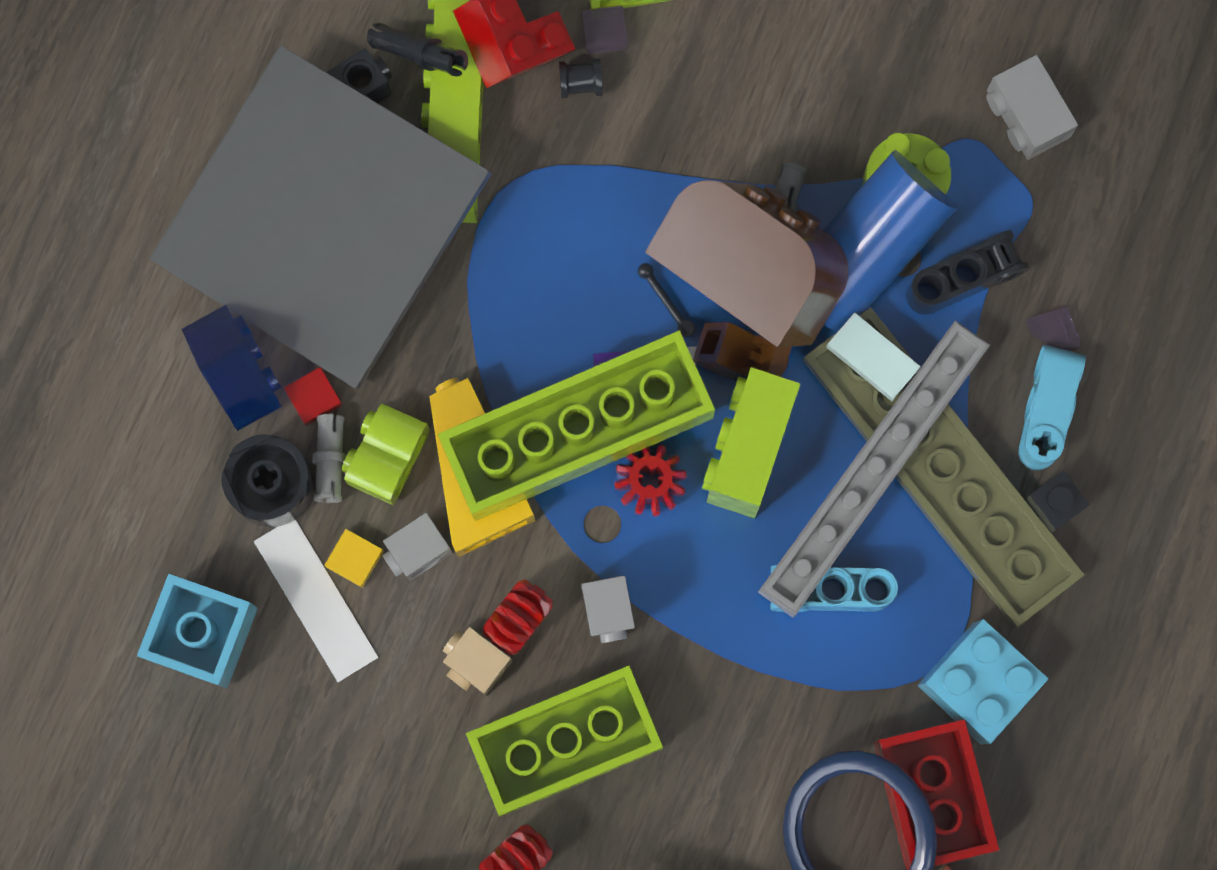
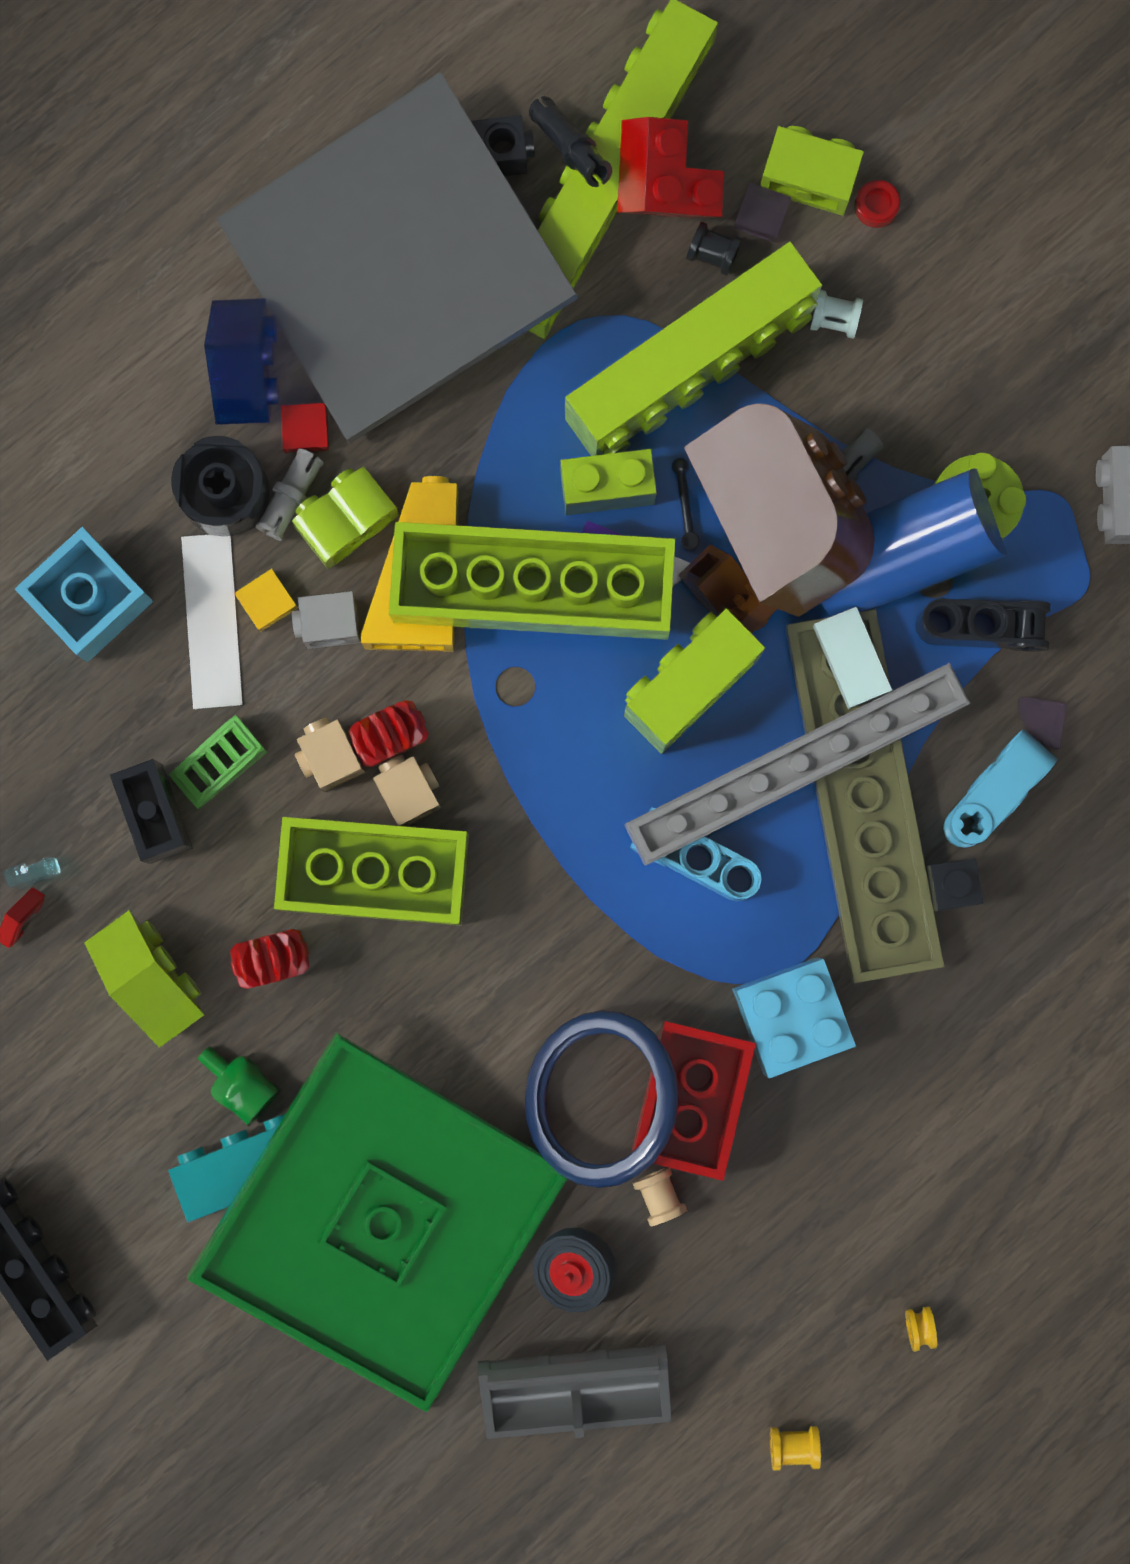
camera: 25 degrees right, 5 degrees up
light grey brick [581,576,635,643] -> none
red gear [614,445,687,517] -> none
none -> black brick [110,759,193,864]
none -> bright green slope [169,715,268,810]
none -> tan brick [373,755,441,827]
none -> lime brick [560,449,657,515]
none -> lime brick [565,242,822,456]
none -> light aqua bush [810,290,863,339]

